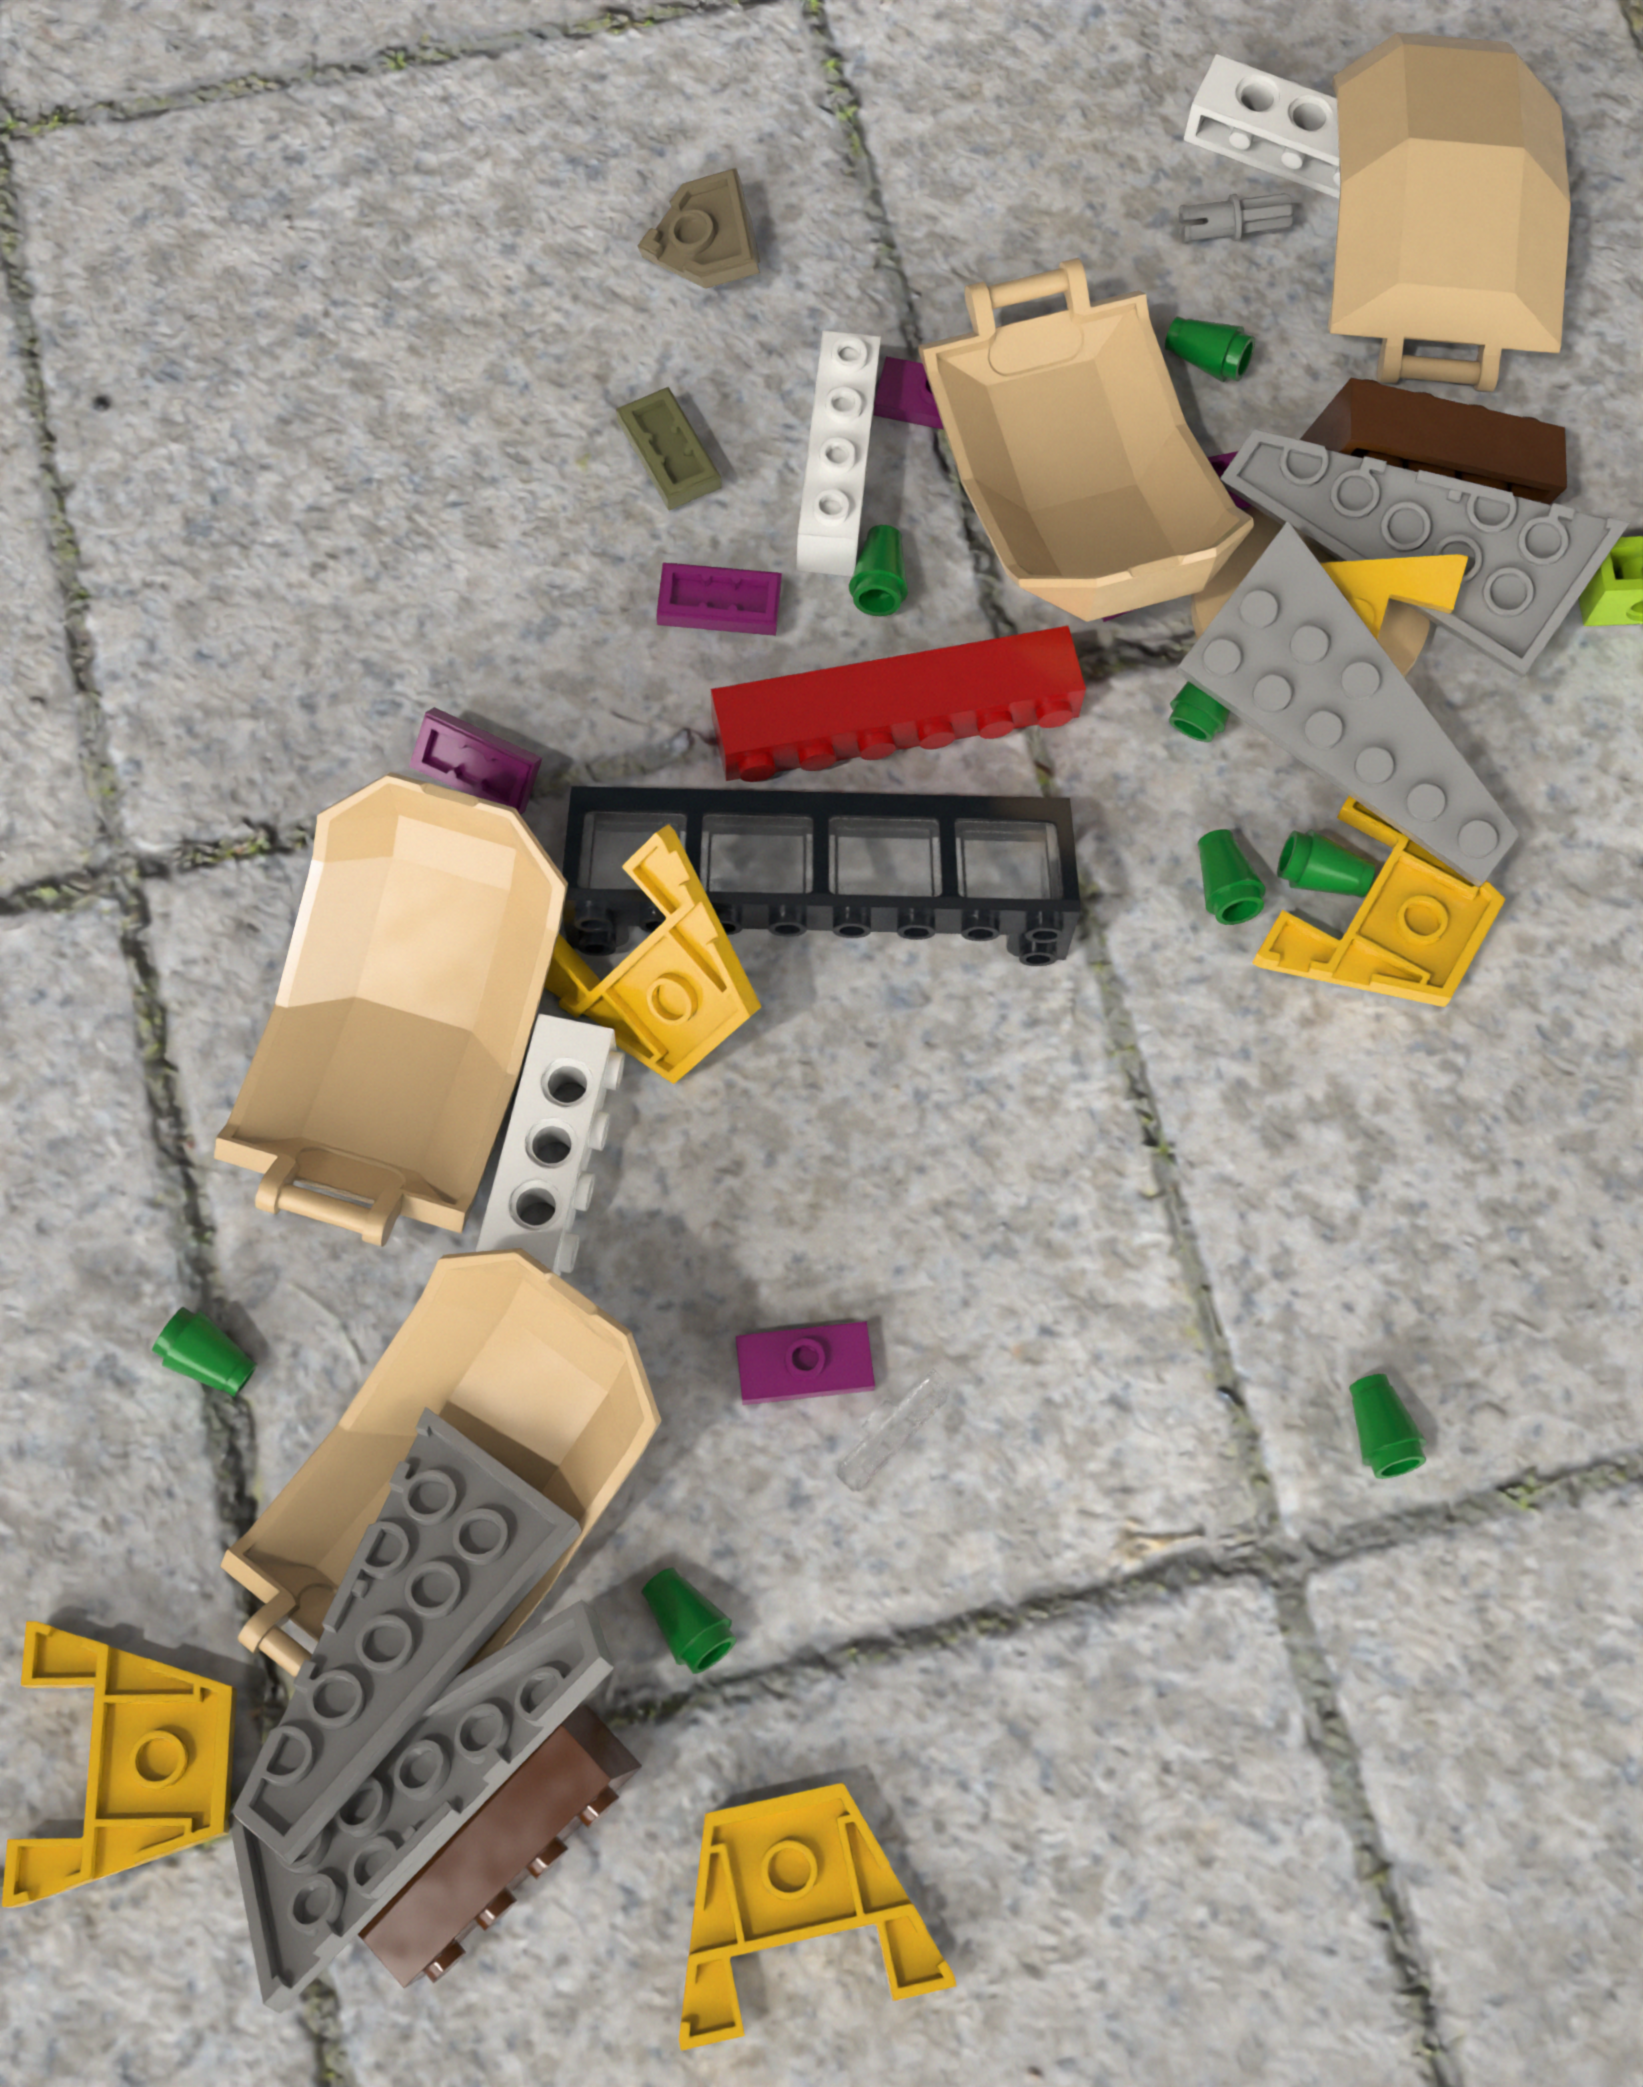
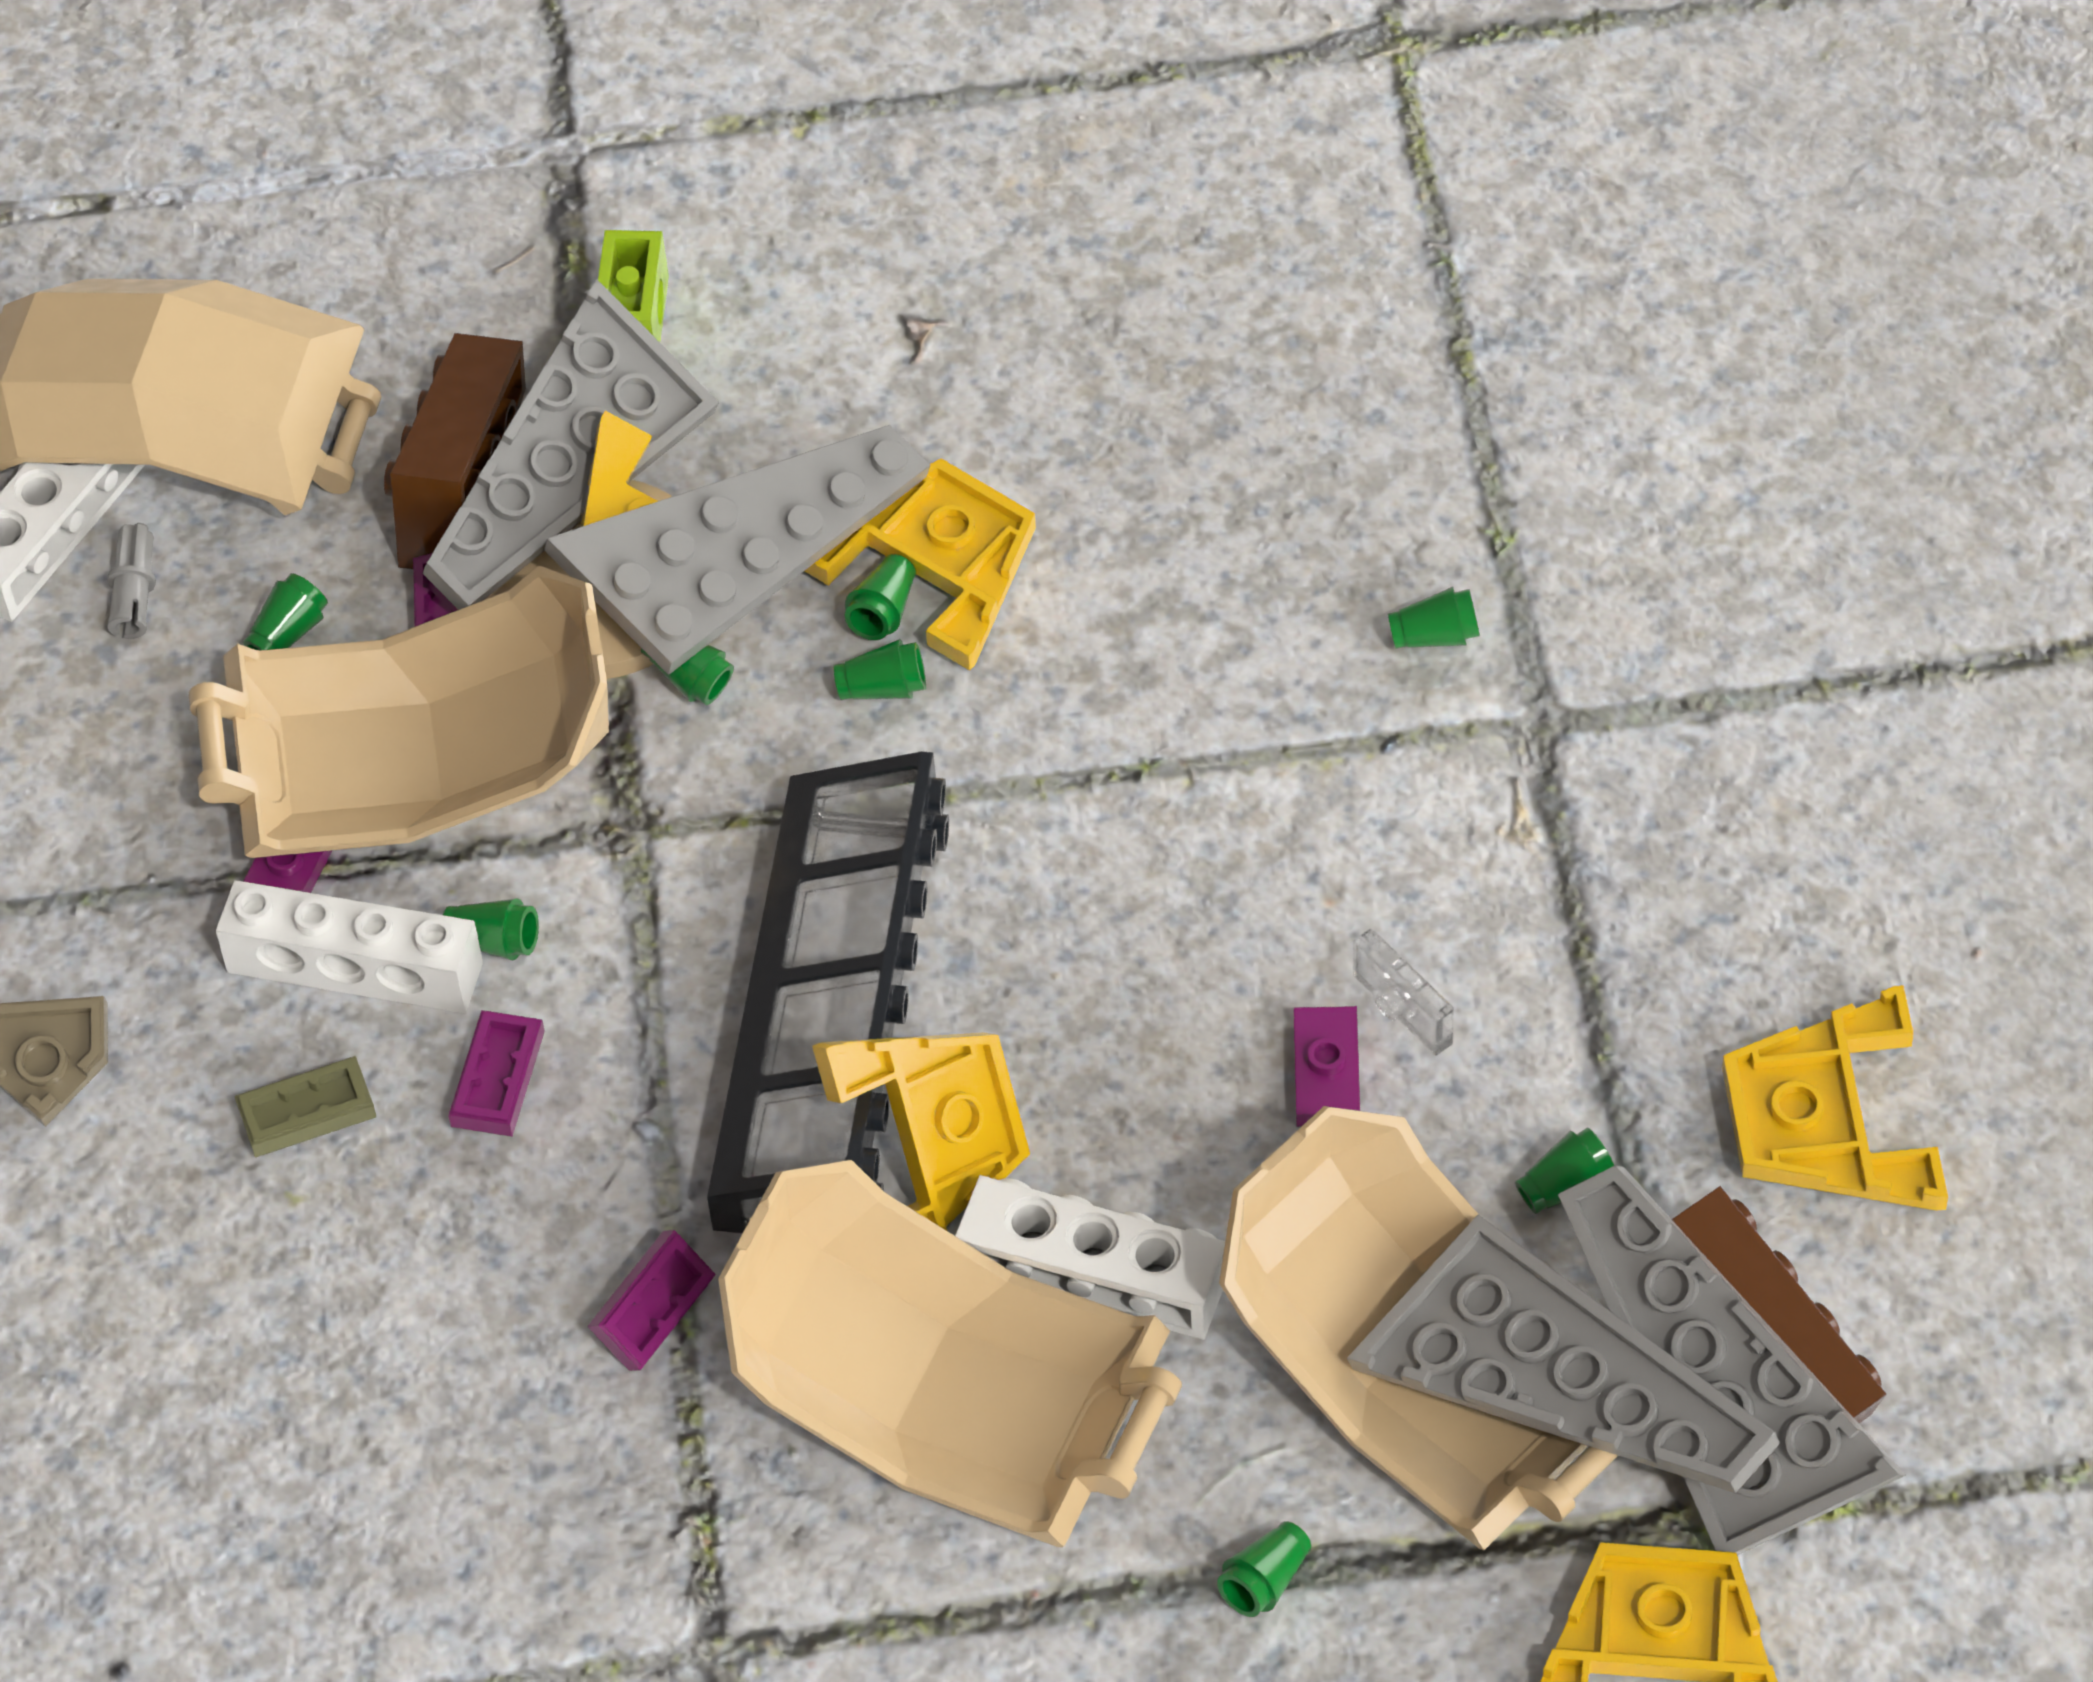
camera: 75 degrees left, 15 degrees down
red brick [711,626,1086,782] -> none

